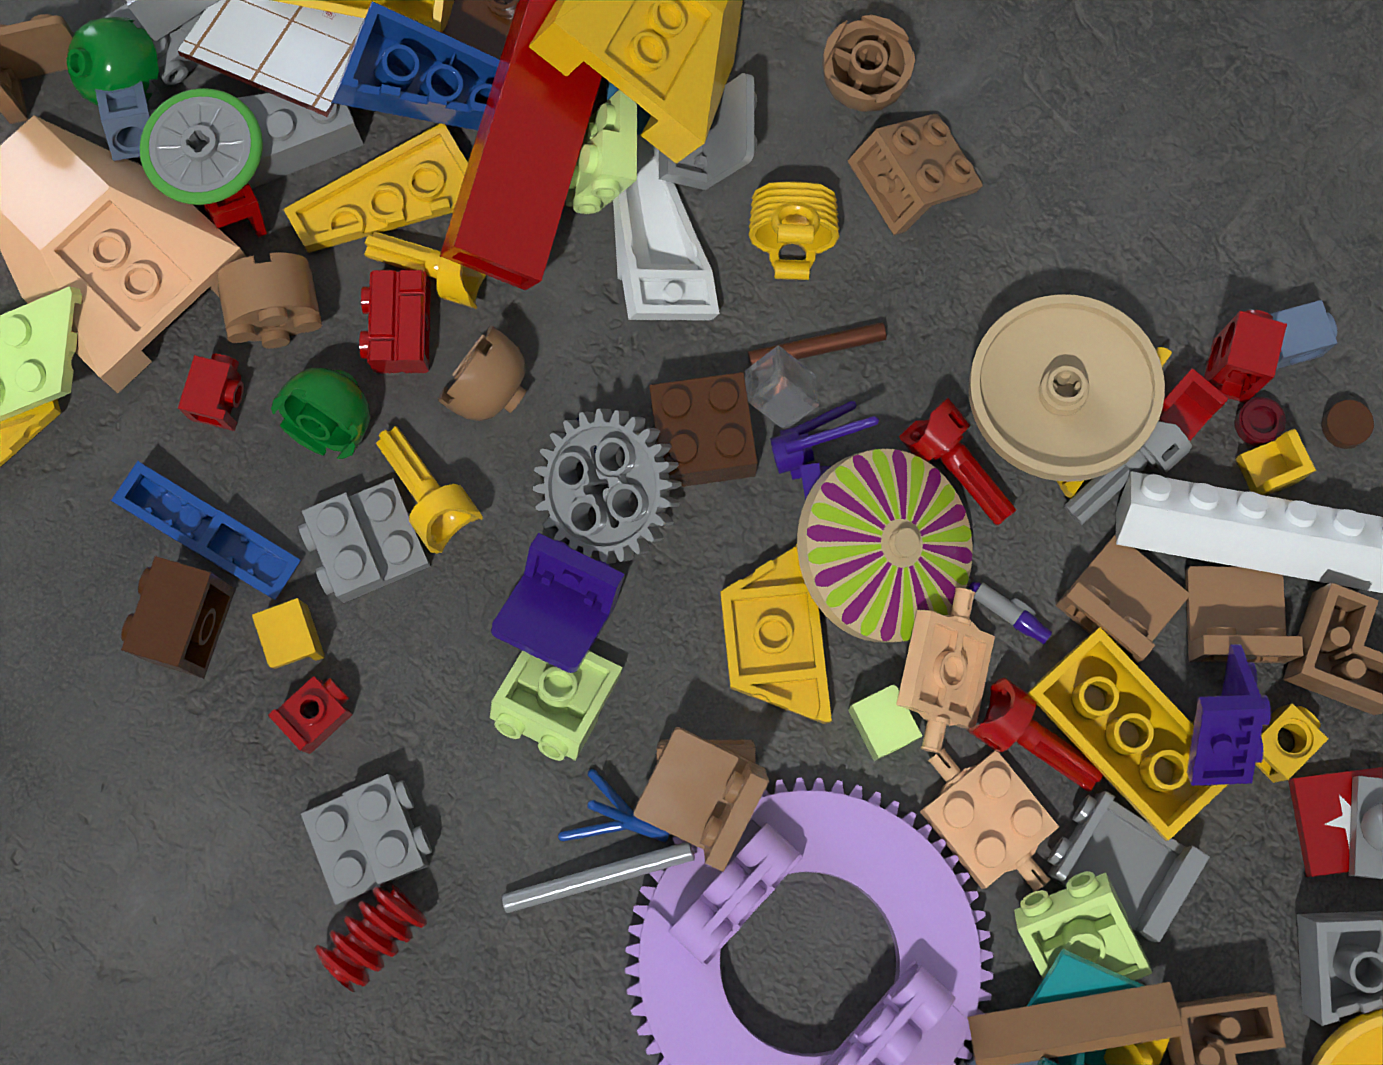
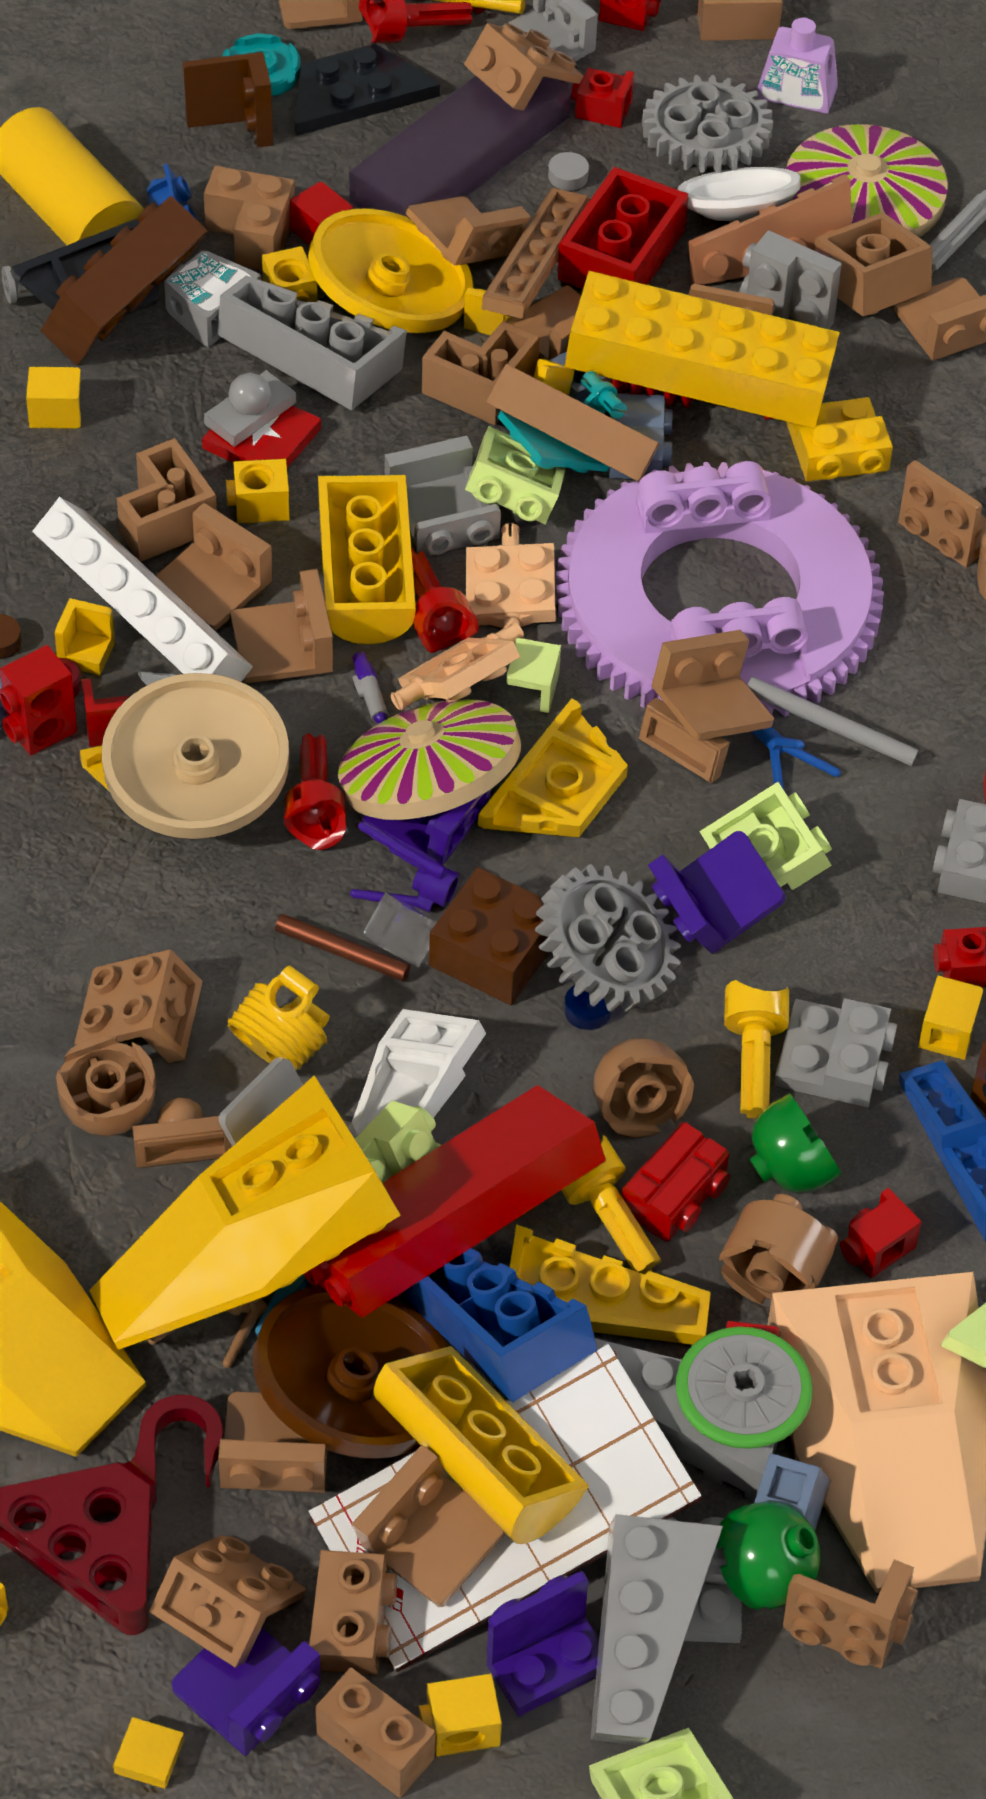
camera: 145 degrees left, 25 degrees down
dark purple bracket [1187,644,1271,786] -> none
none -> medium nougat tile [132,1097,232,1168]

